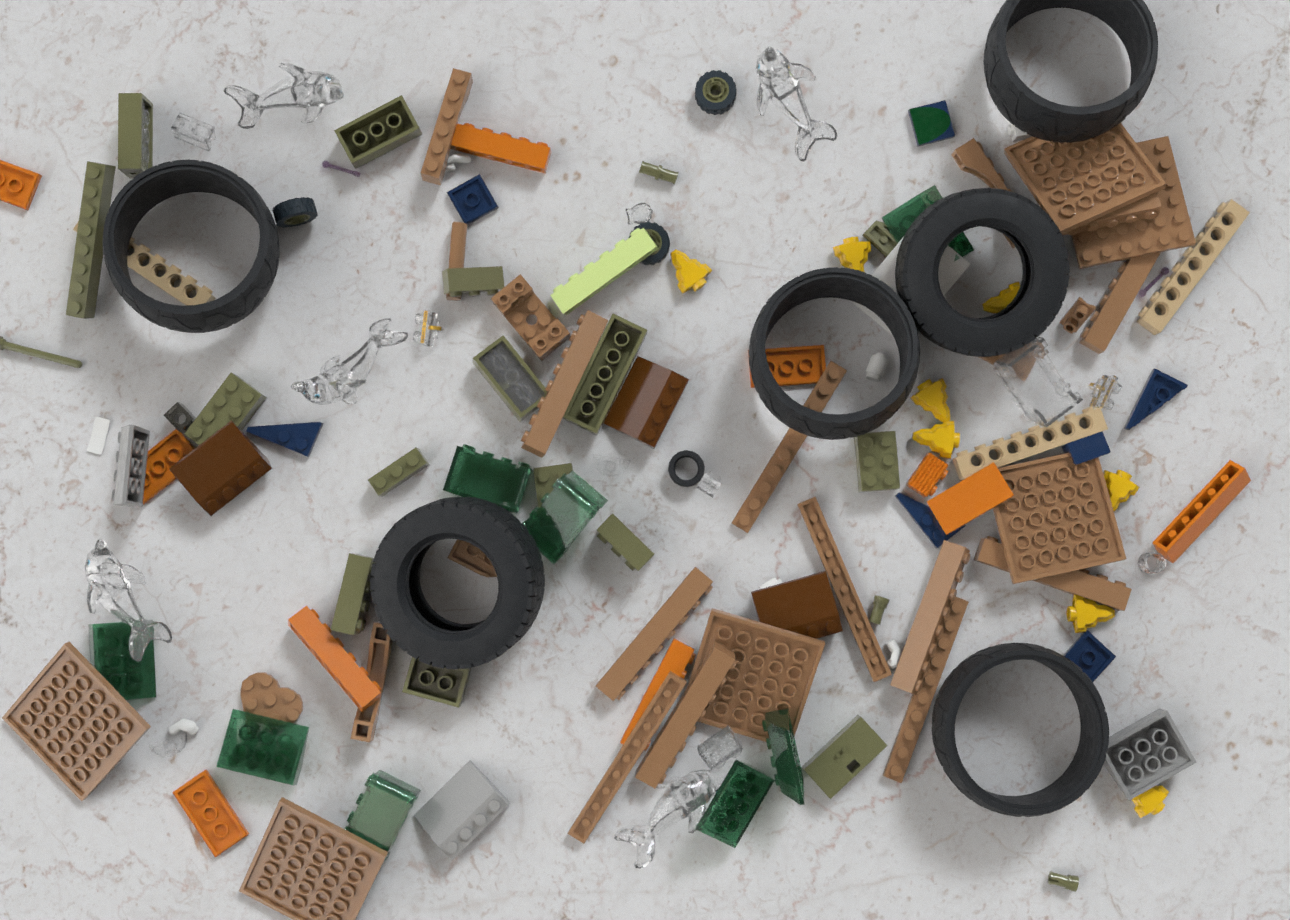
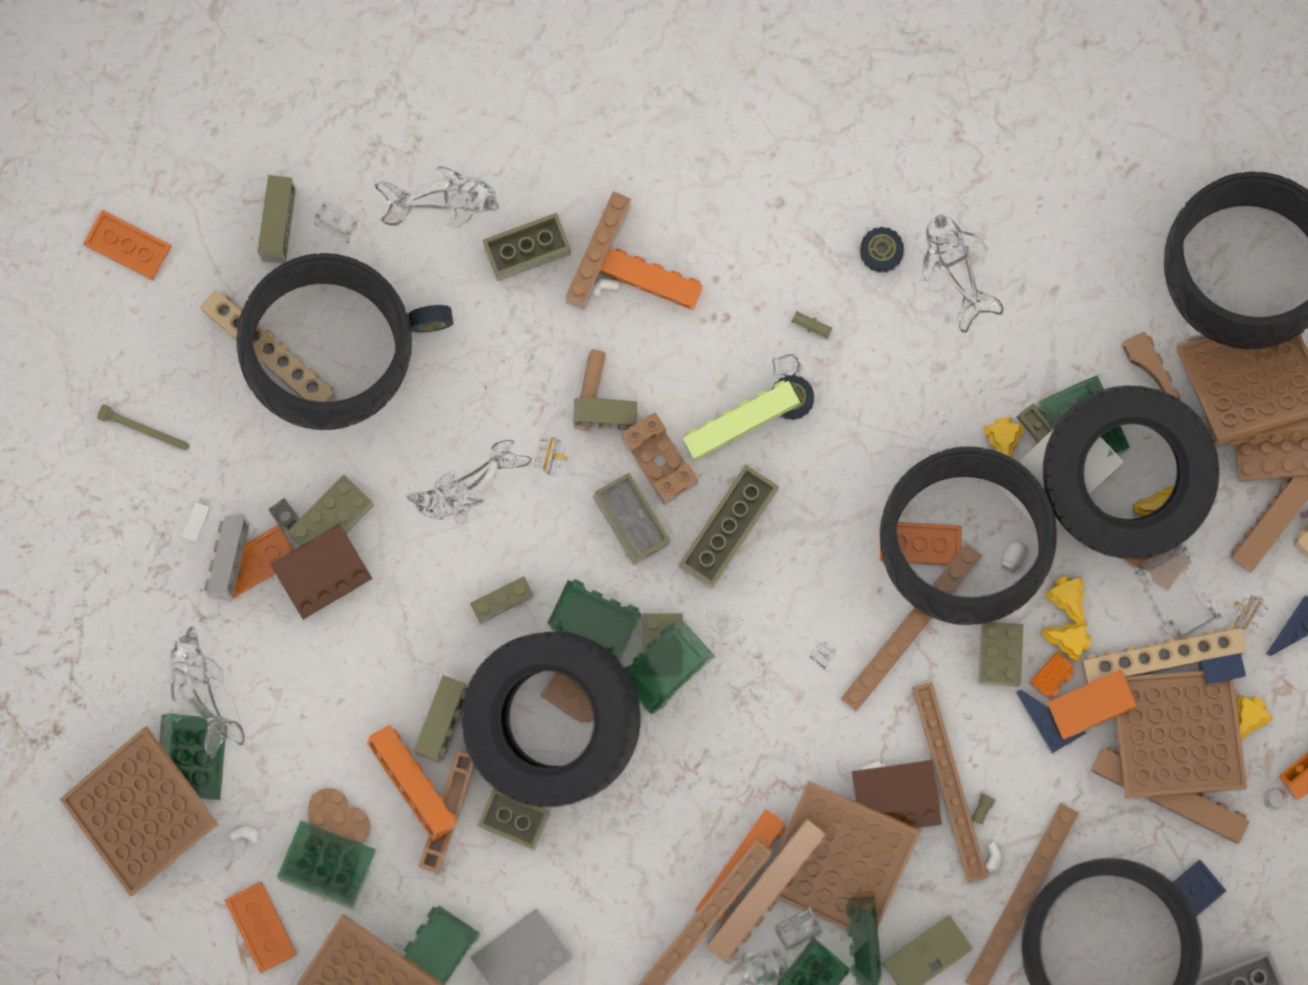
camera: 15 degrees right, 5 degrees down
olive brick [66,161,116,319] -> none
dark blue wing [246,422,324,457] -> none
clear purple hinge [322,161,360,177] -> none
dark blue tile [447,174,499,225] -> none
medium nougat brick [520,310,608,458] -> none
medium nougat brick [596,567,713,701] -> none
olive brick [597,513,654,571] -> none
reddish brown slope [603,356,689,449] -> none
black tyre [668,450,705,487] -> none
yellow rock [670,249,712,294] -> none
medium nougat brick [890,540,971,695] -> none
dark green tile [908,100,955,146] -> none
medium nougat hips [1060,297,1095,334] -> none
yellow rock [1066,595,1115,633] -> none

